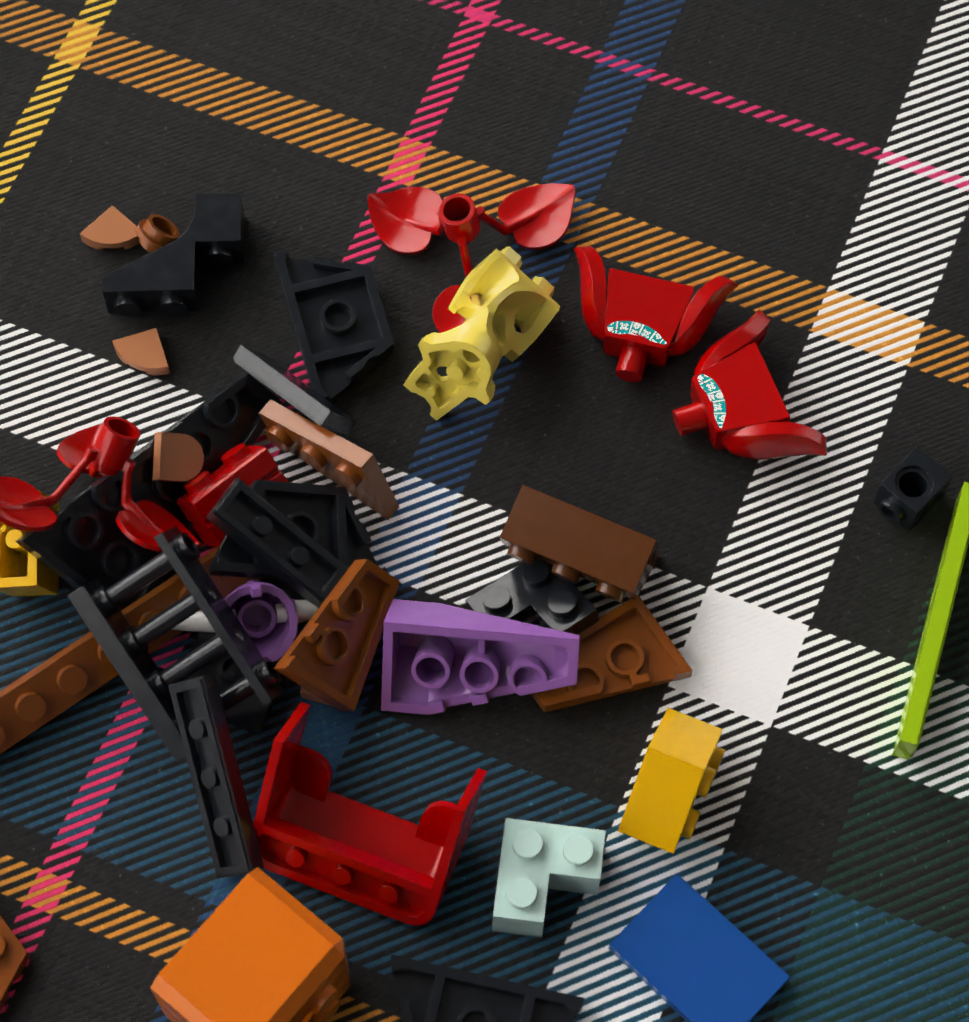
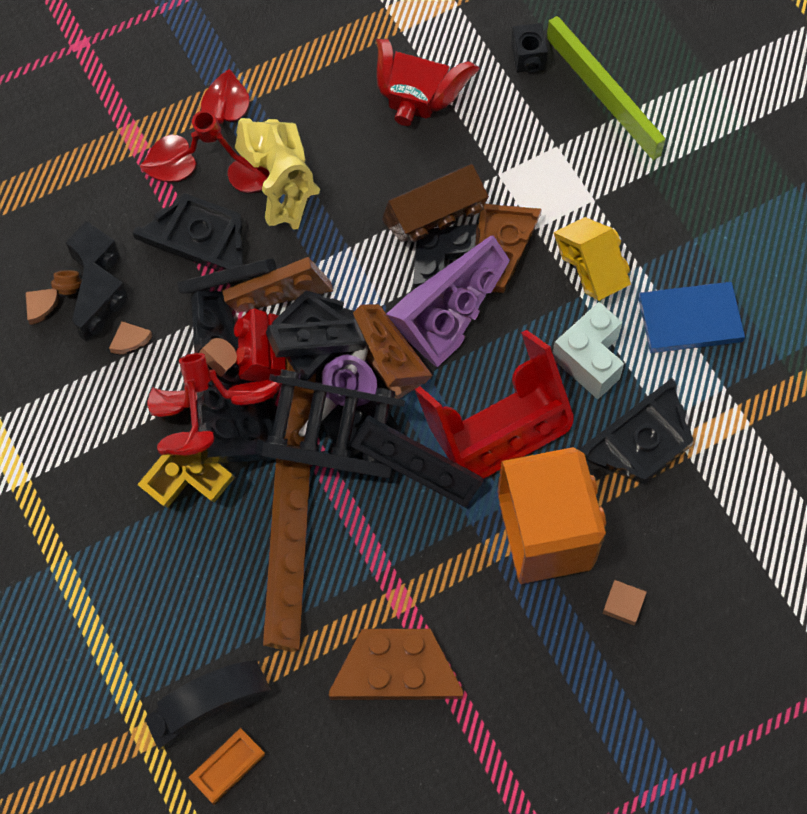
camera: 50 degrees left, 0 degrees up
red torso [574,246,739,382] -> none

